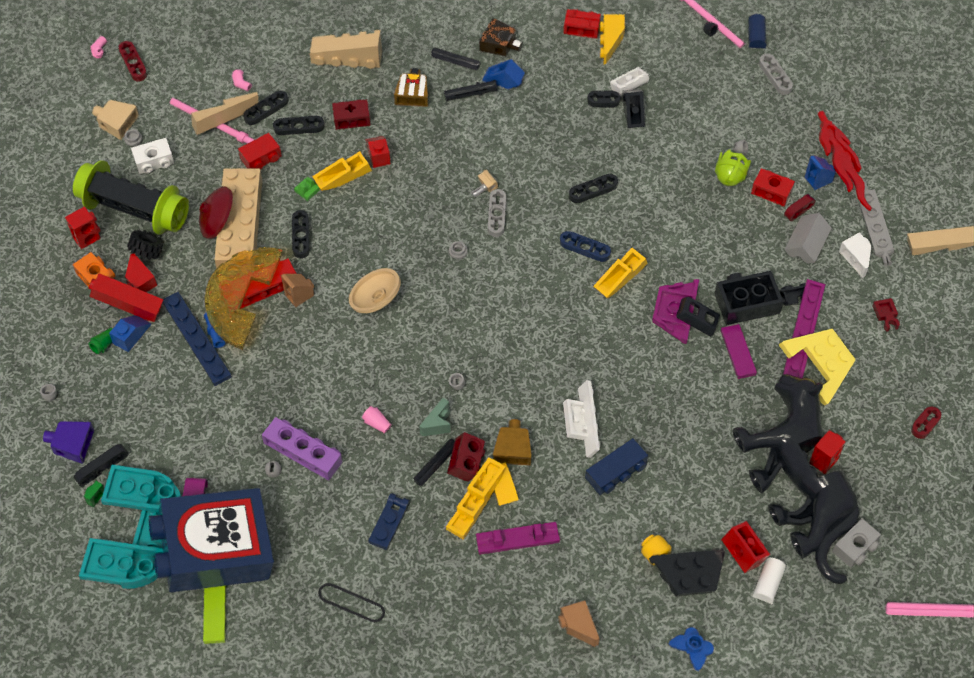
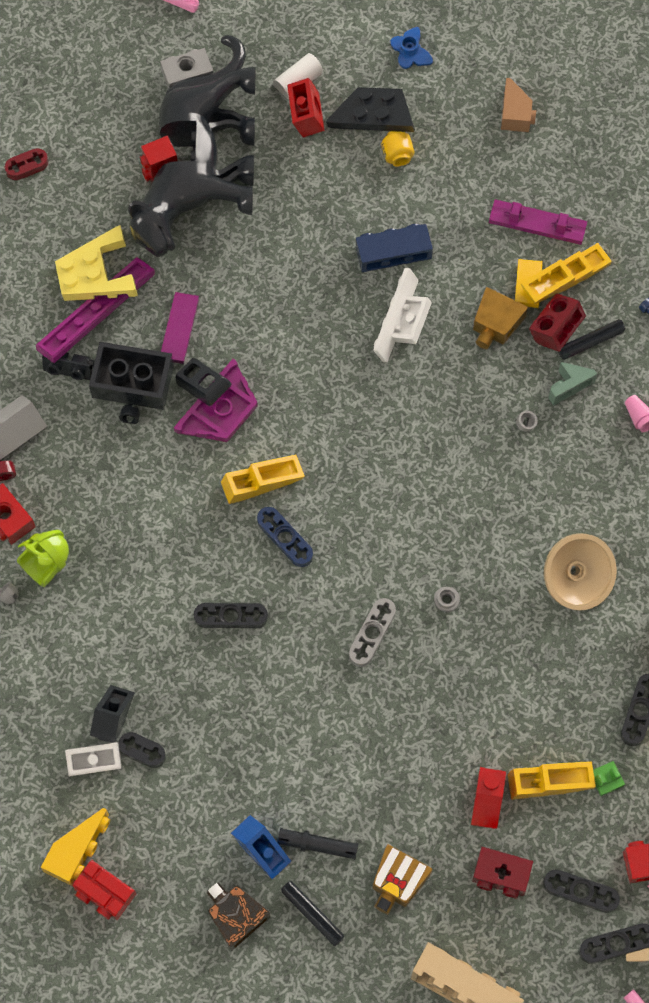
camera: 155 degrees left, 10 degrees up
tan piece [472,170,498,197] -> none

